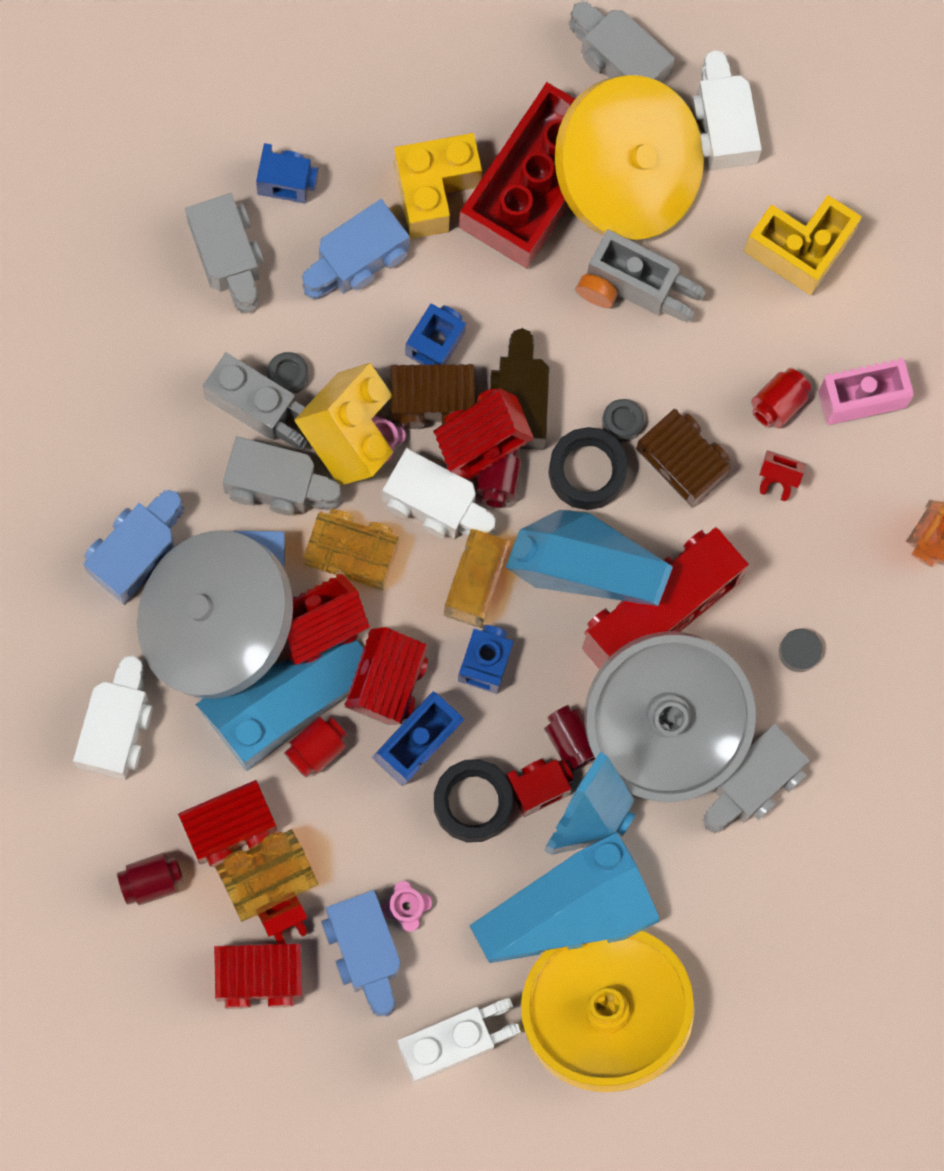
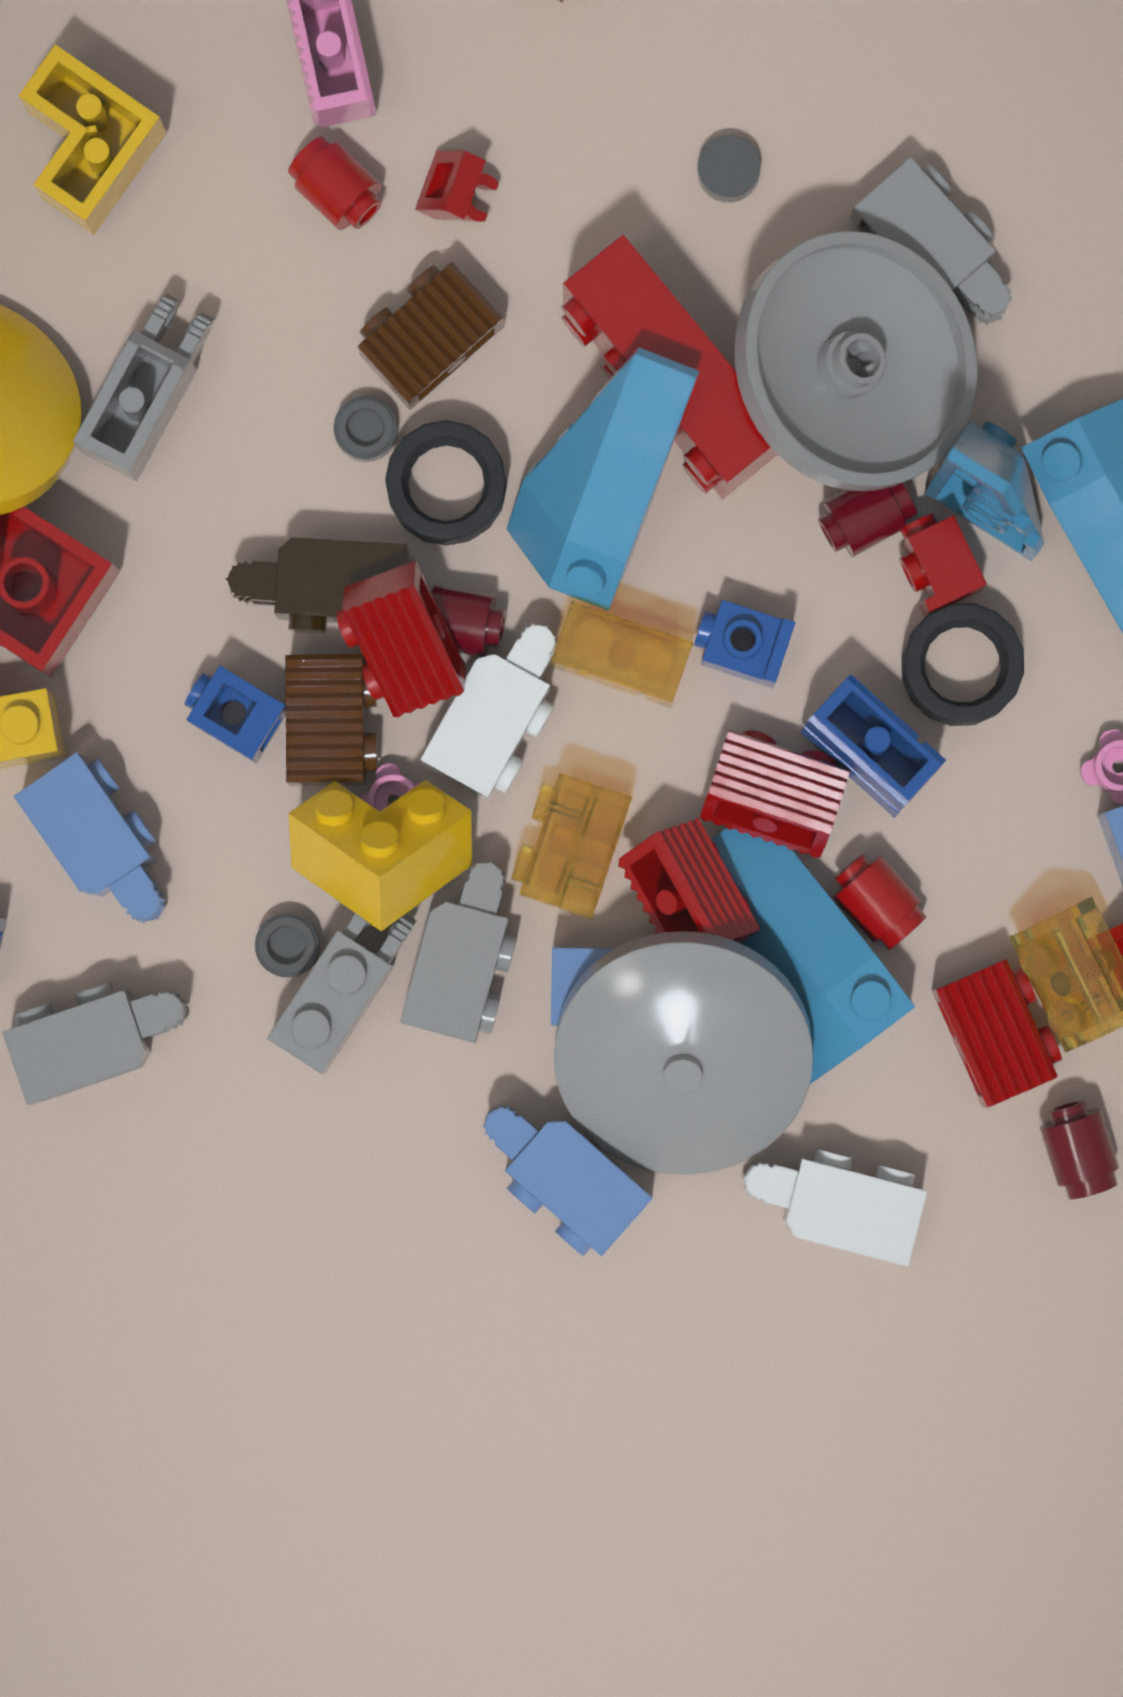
camera: 80 degrees left, 10 degrees up
orange tile [575,274,618,308] -> none

